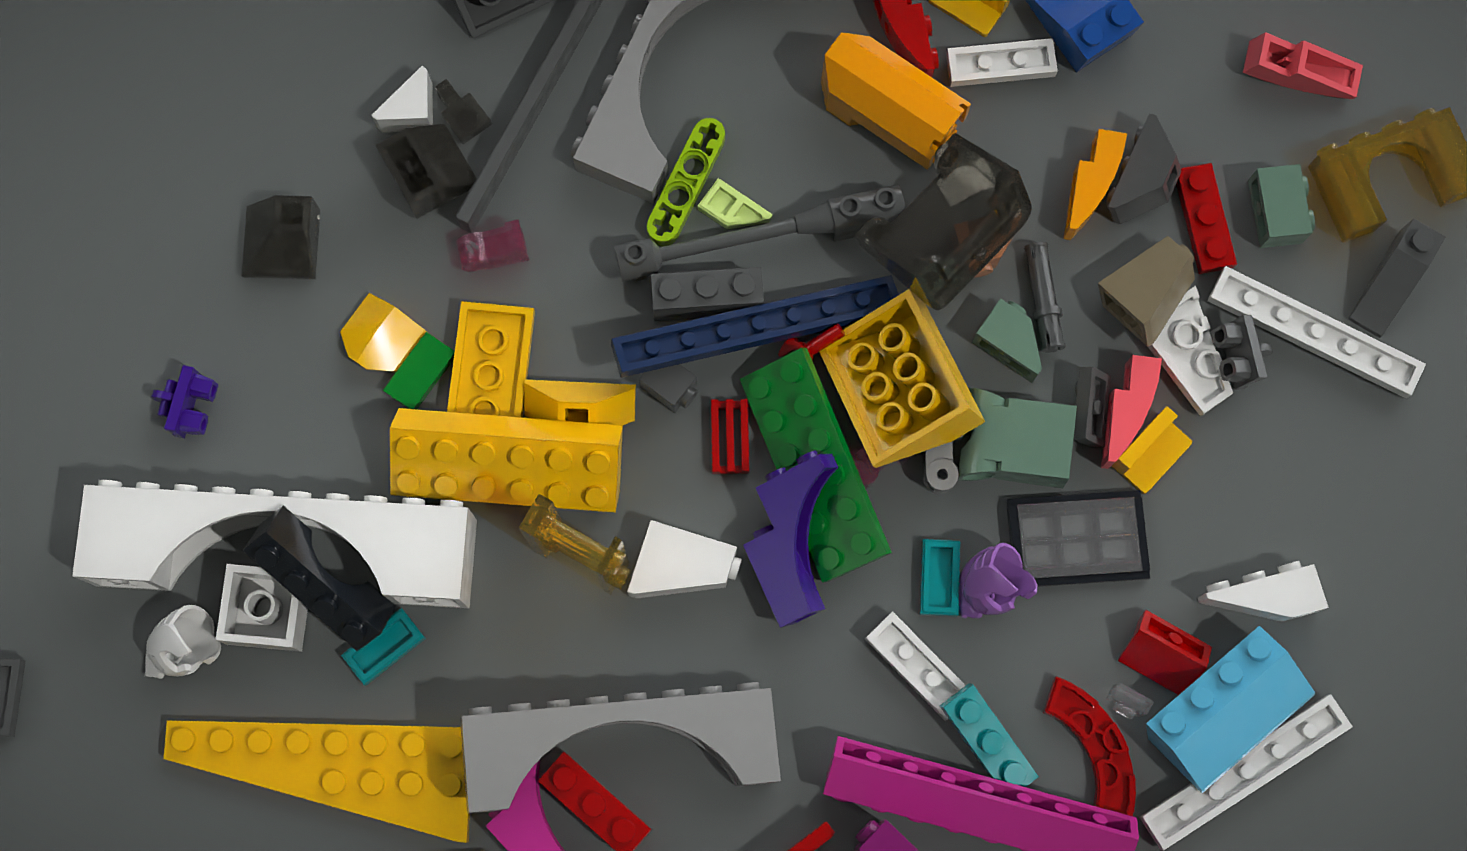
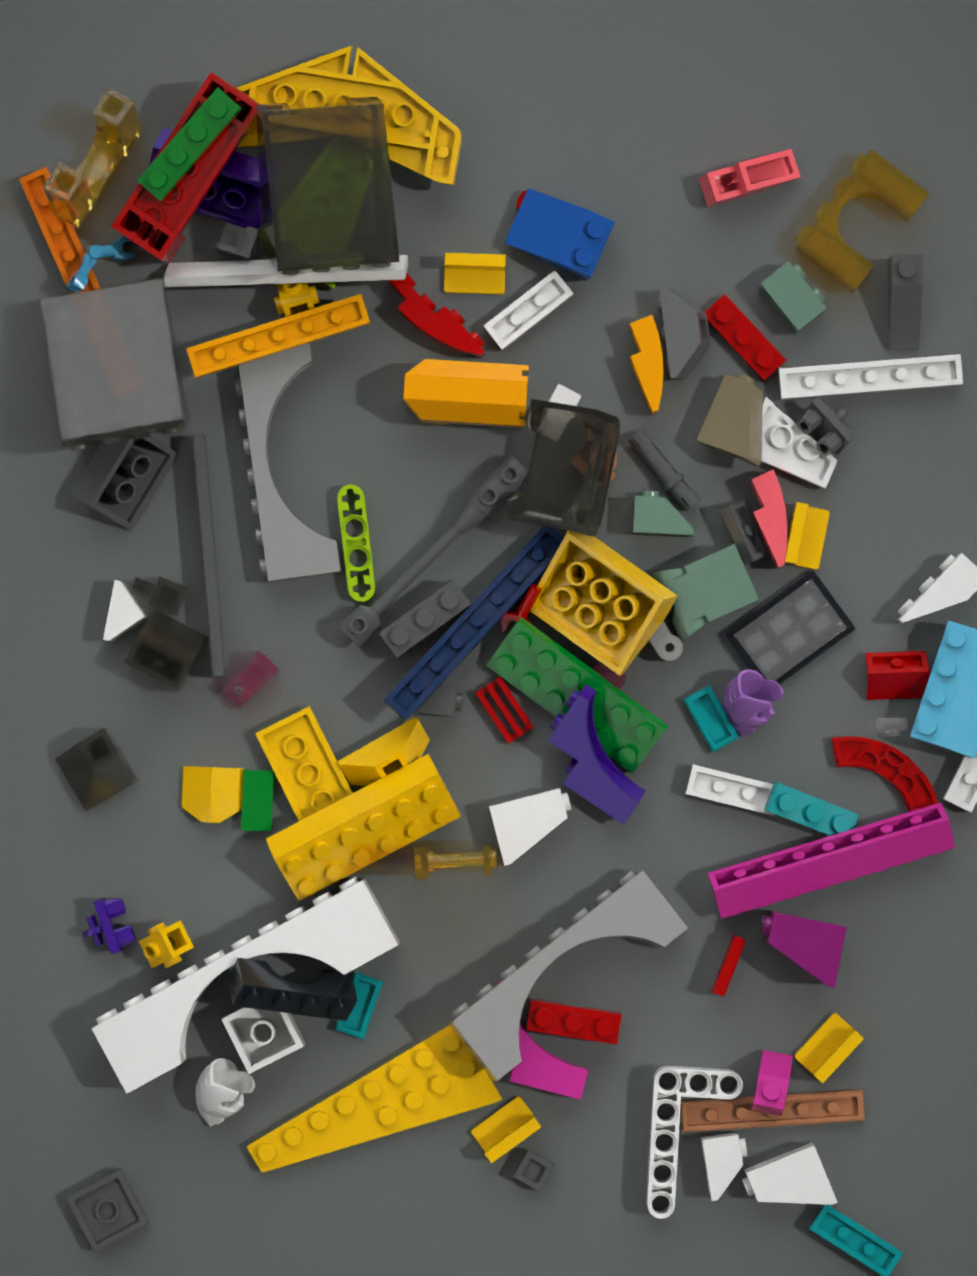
camera: 25 degrees left, 10 degrees up
yellowish green tile [698,178,773,229] -> none
none -> yellow brick [139,920,194,968]

